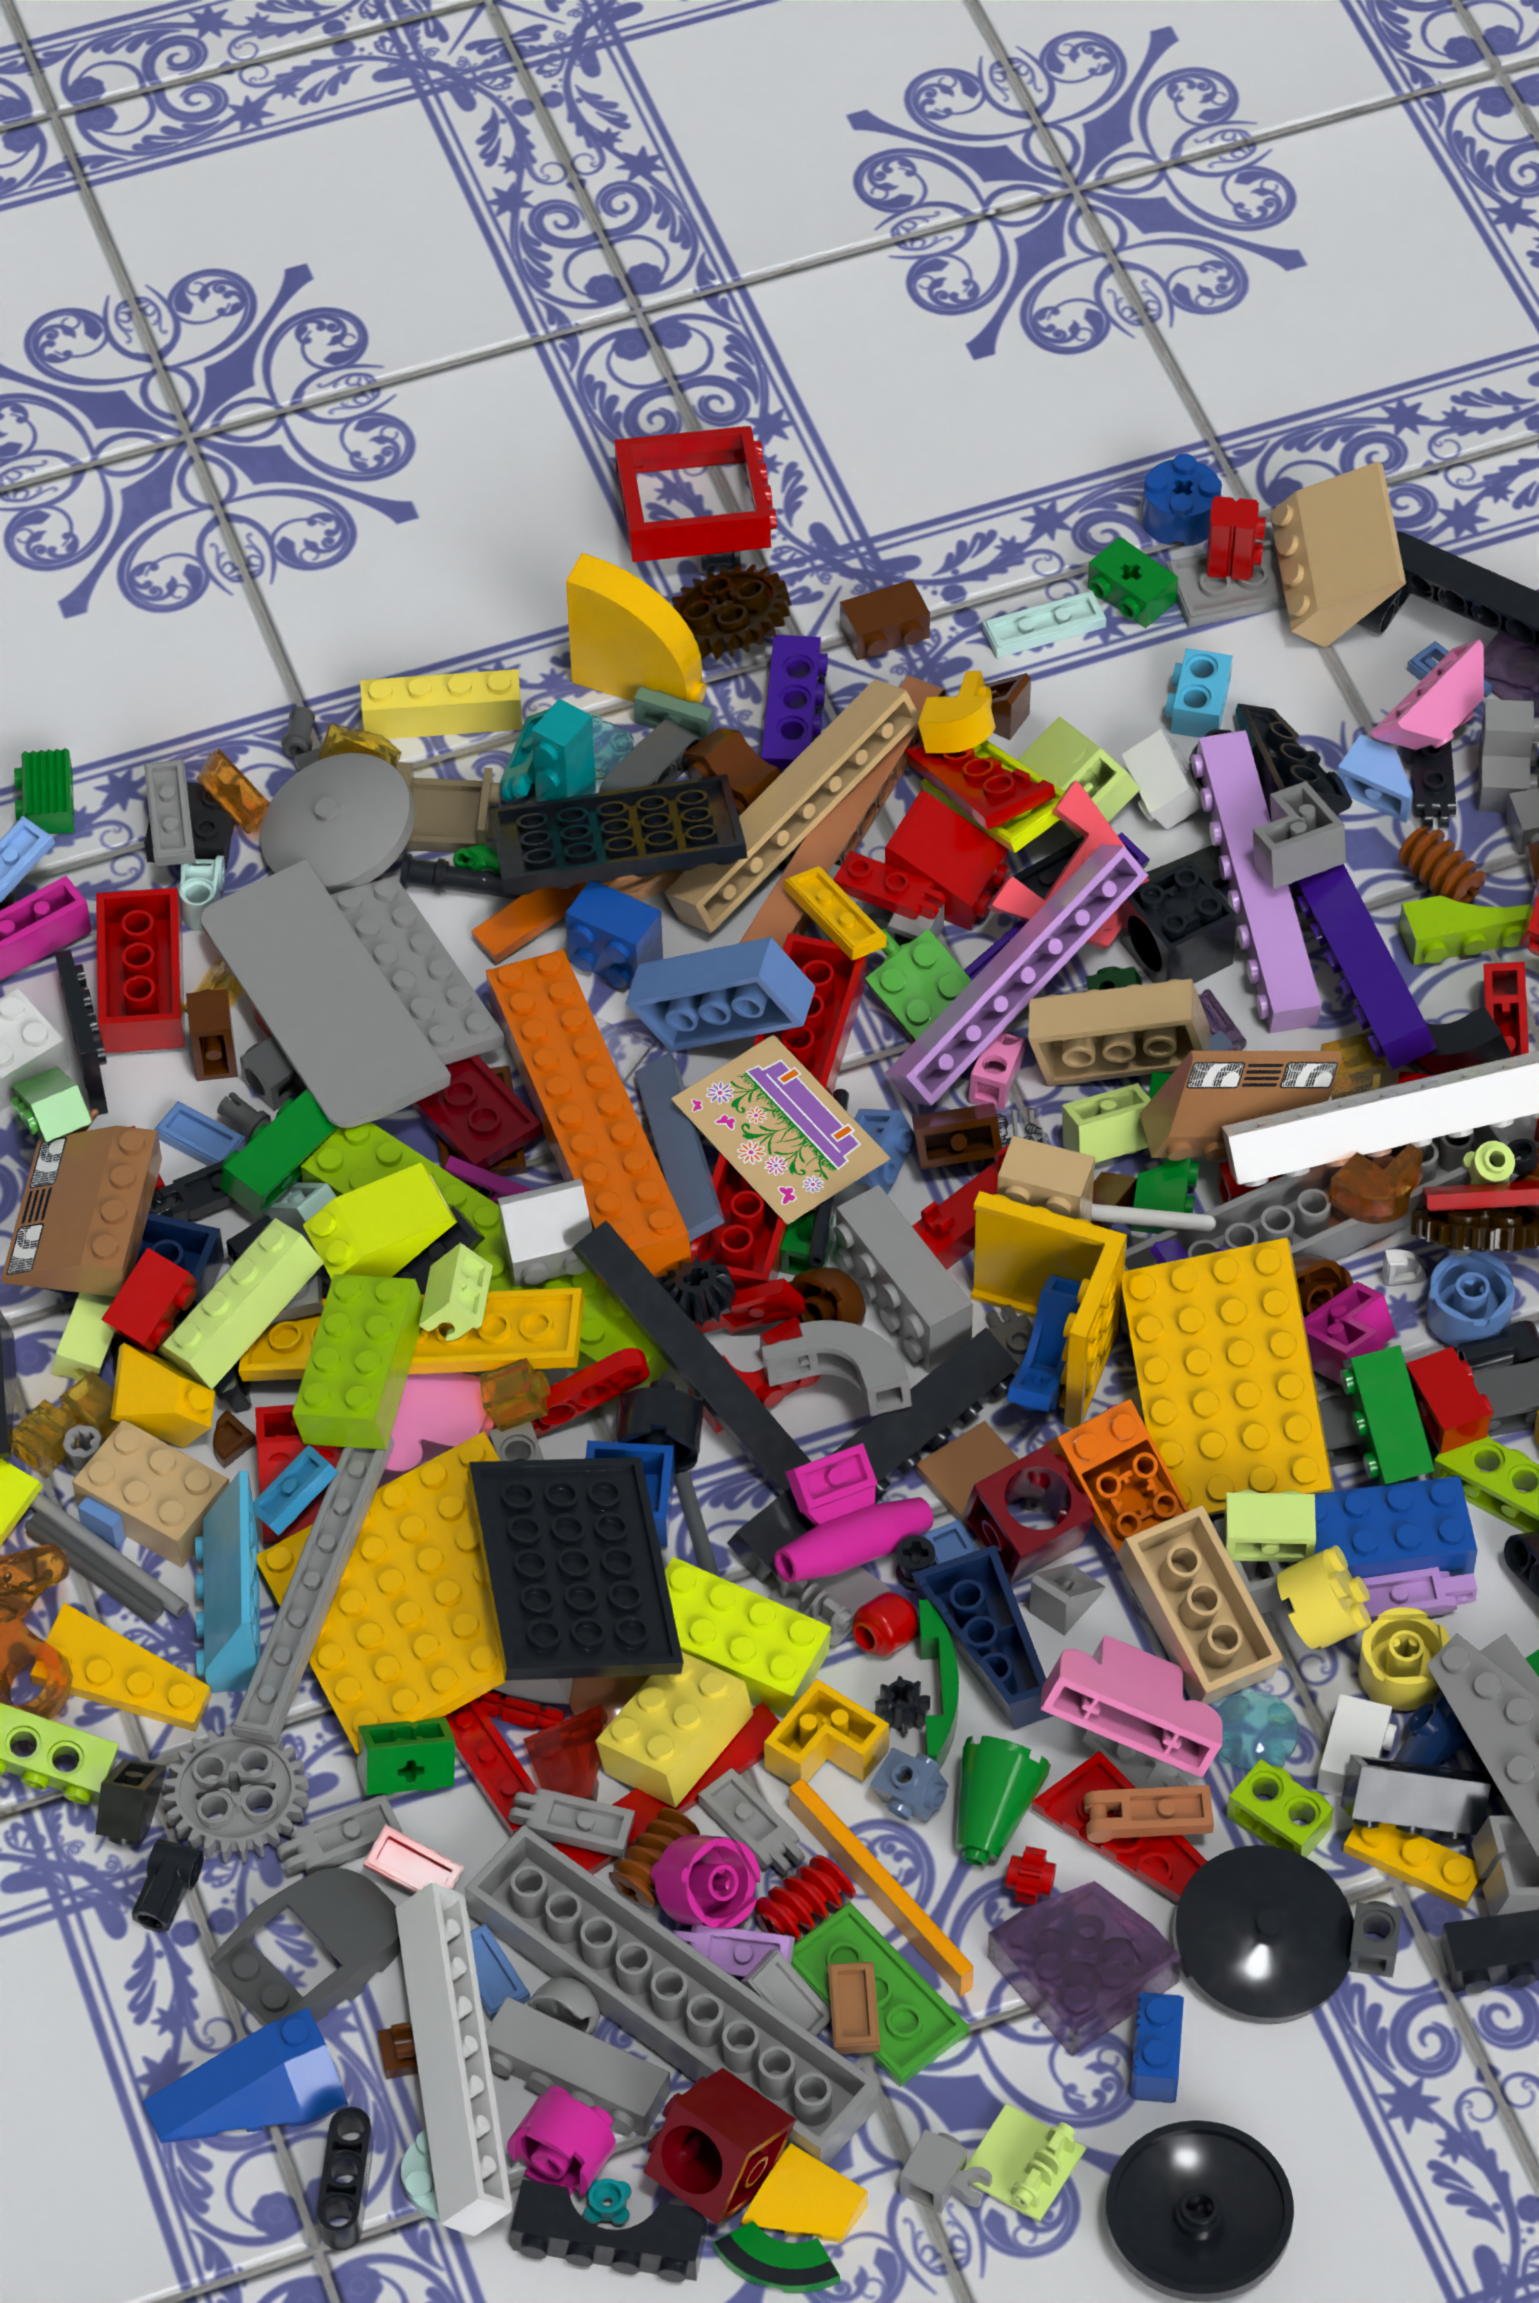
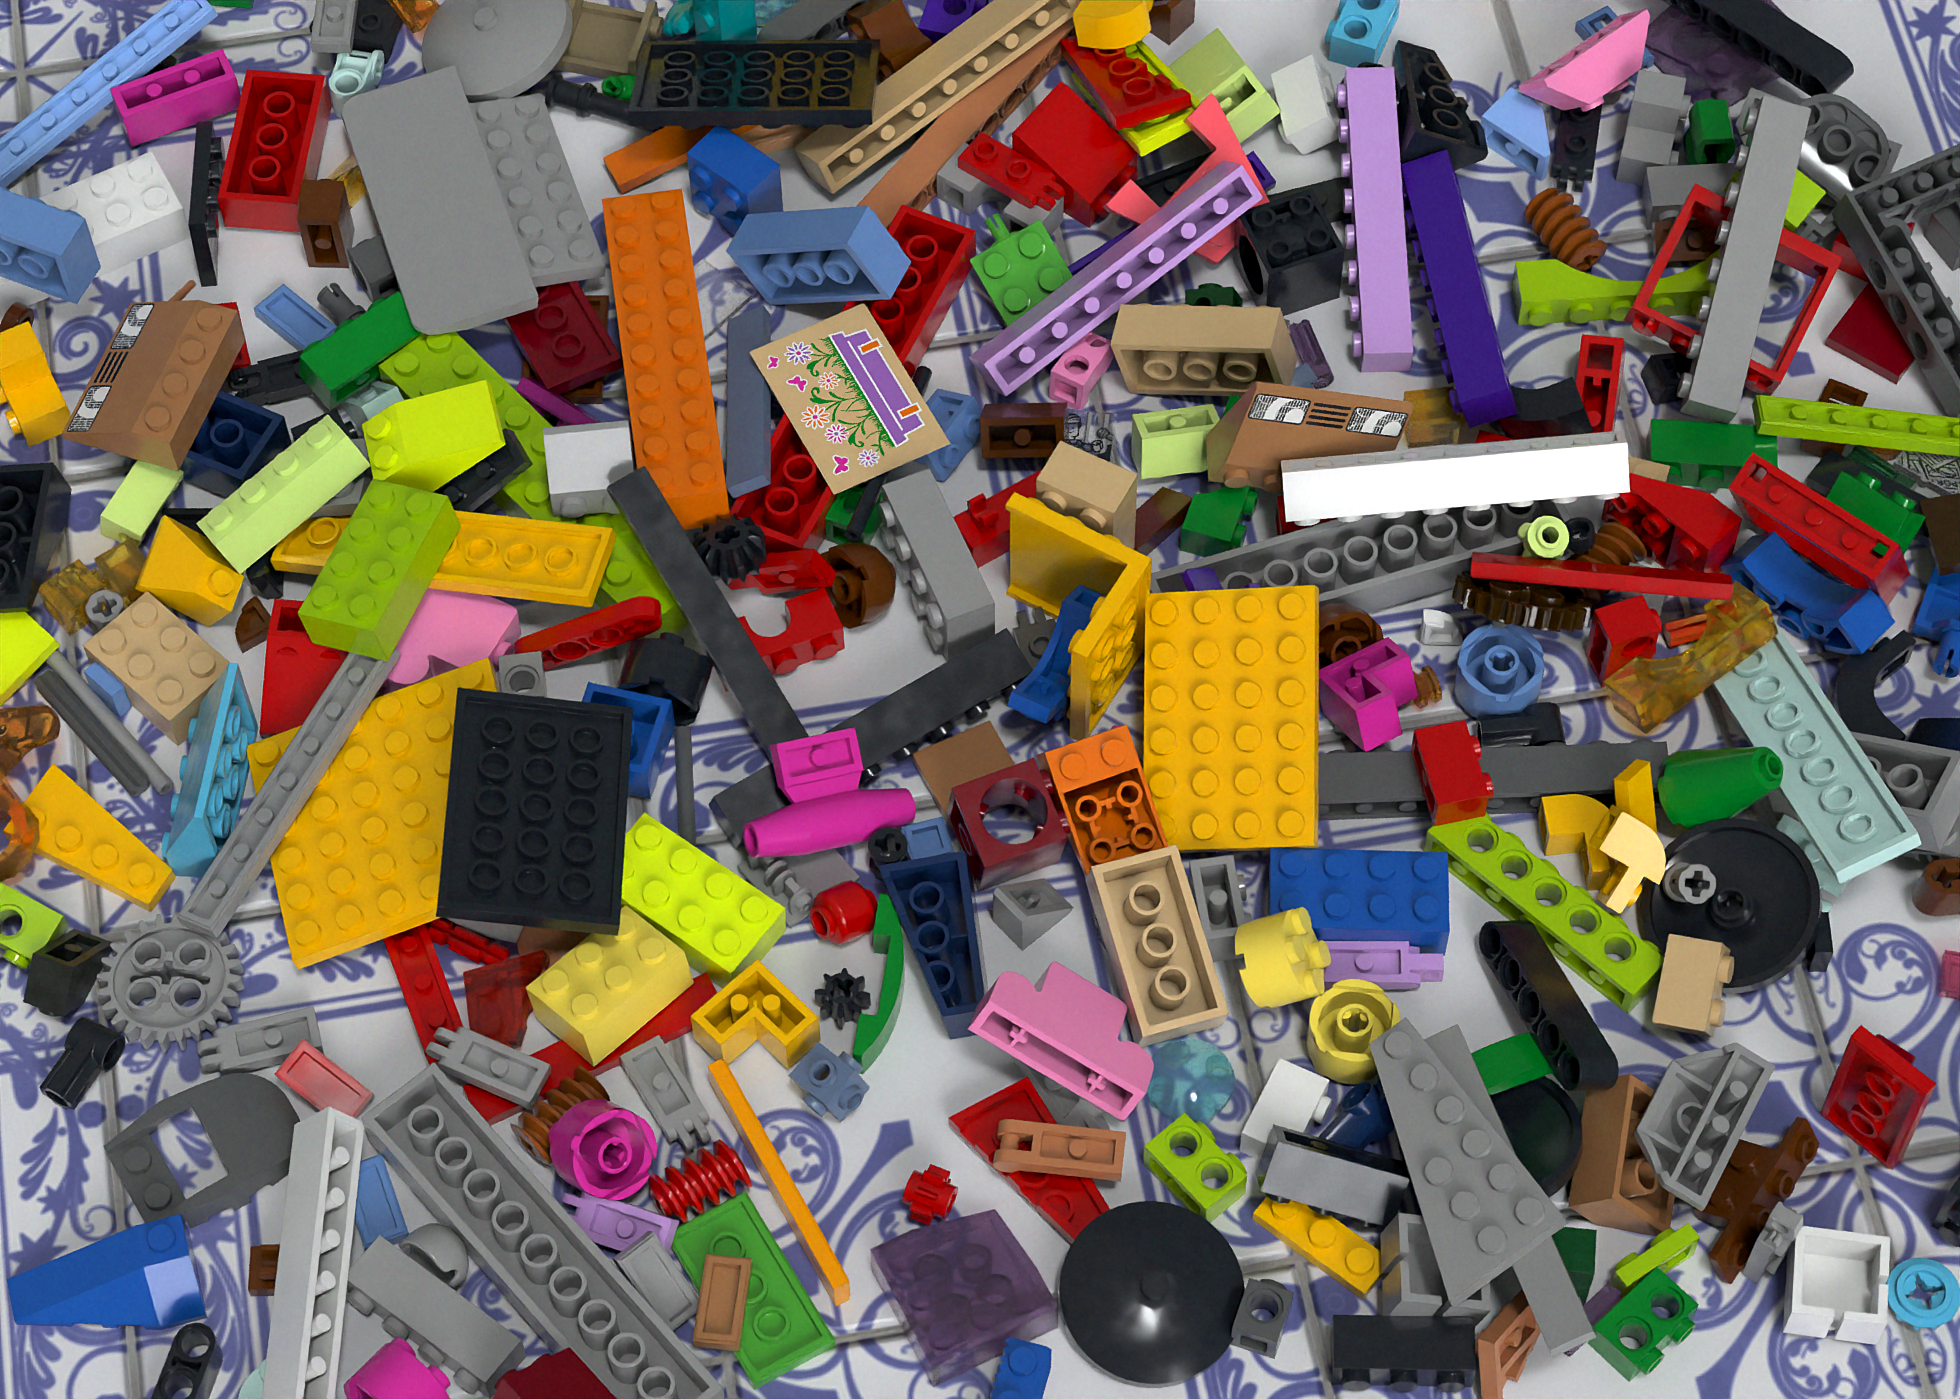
camera: 10 degrees right, 5 degrees up
brick [10,1066,92,1142] -> none
red brick [101,1247,198,1354] -> none
dark azure plate [253,1445,339,1536] -> none
green brick [357,1717,455,1796] -> none
yellowish green hinge [419,1243,493,1341] -> none
clear yellow brick [479,1358,551,1432] -> none
light grey arch [762,1320,912,1417] -> none
yellow tile [785,866,887,961] -> none
green cone [955,1736,1051,1867] -> none
white piece [1091,1204,1216,1232] -> none
yellowish green brick [1224,1490,1316,1562] -> none
light grey brick [1253,781,1346,889] -> none
clear orange brick [1328,1143,1423,1224] -> none
green brick [1340,1345,1435,1486] -> none
none -> clear orange bush [1413,665,1442,709]

